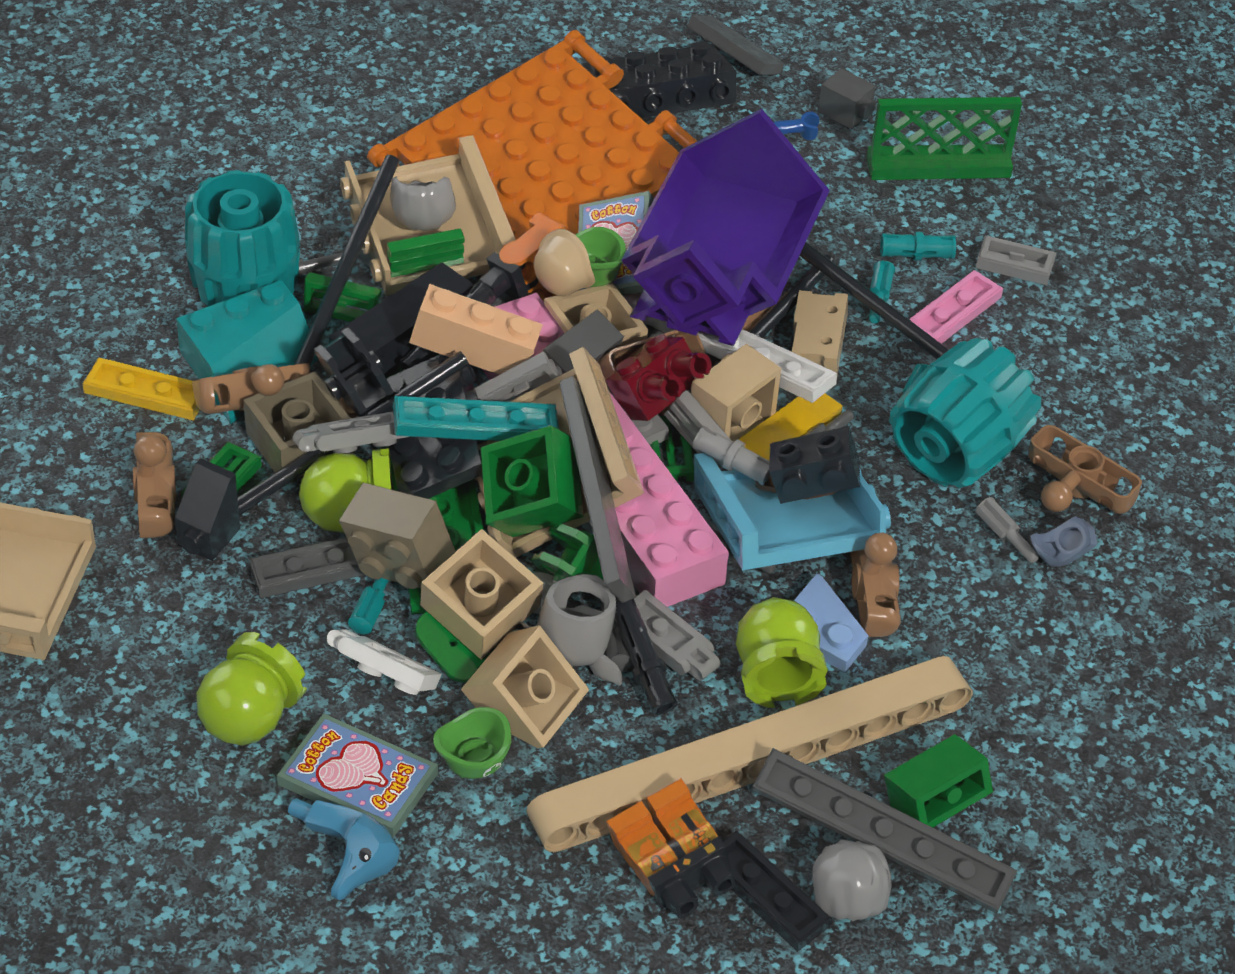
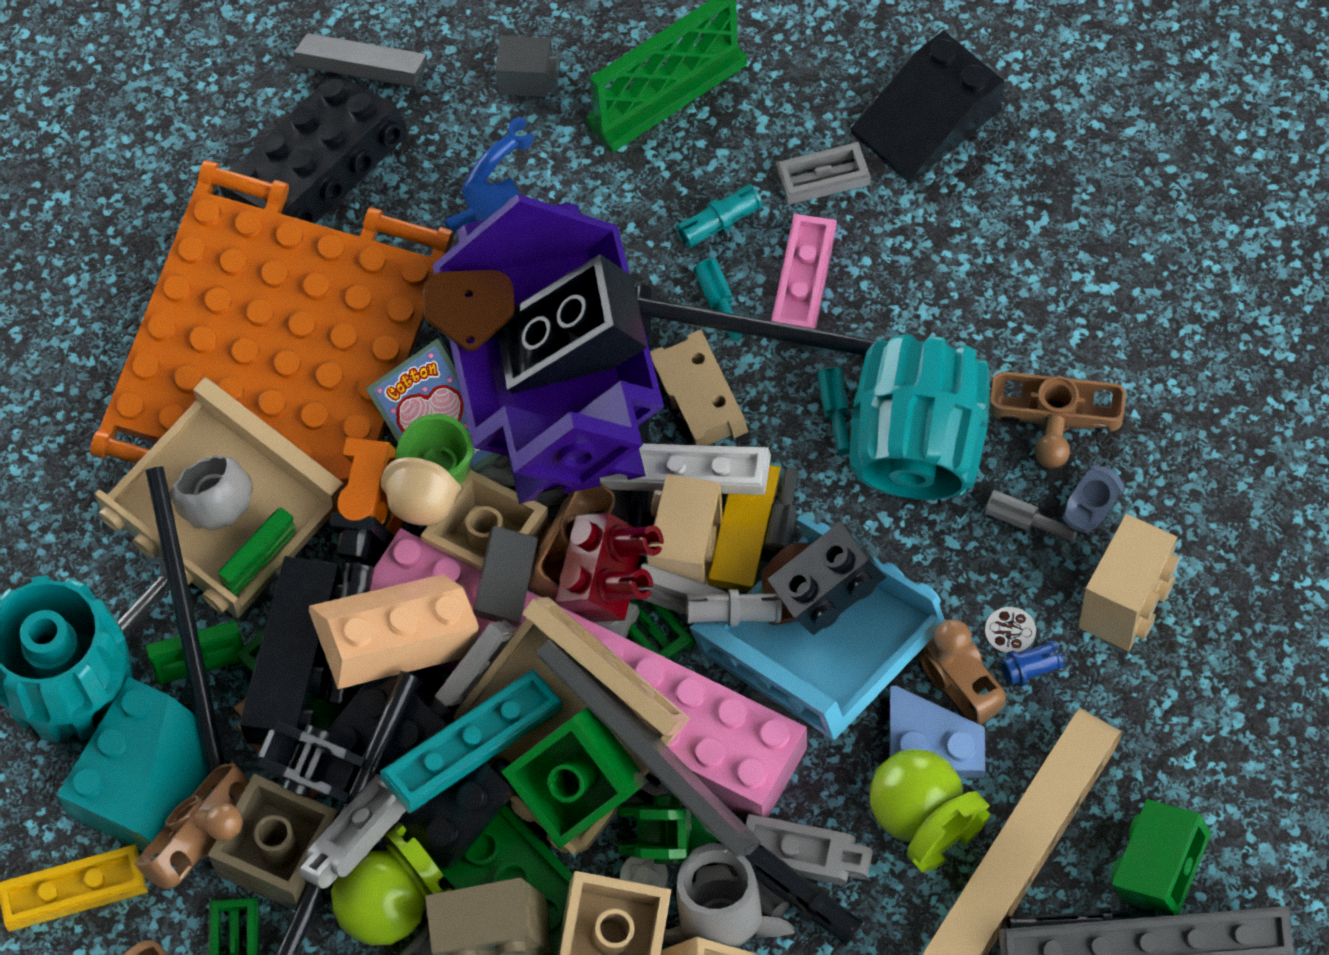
camera: 25 degrees left, 15 degrees up
none -> reddish brown piece [423,270,515,352]
none -> black slope [497,254,647,394]
none -> black slope [851,30,1004,185]
none -> white sticker [985,607,1036,653]
none -> blue pin [1000,640,1064,687]
none -> tan brick [1079,514,1180,651]

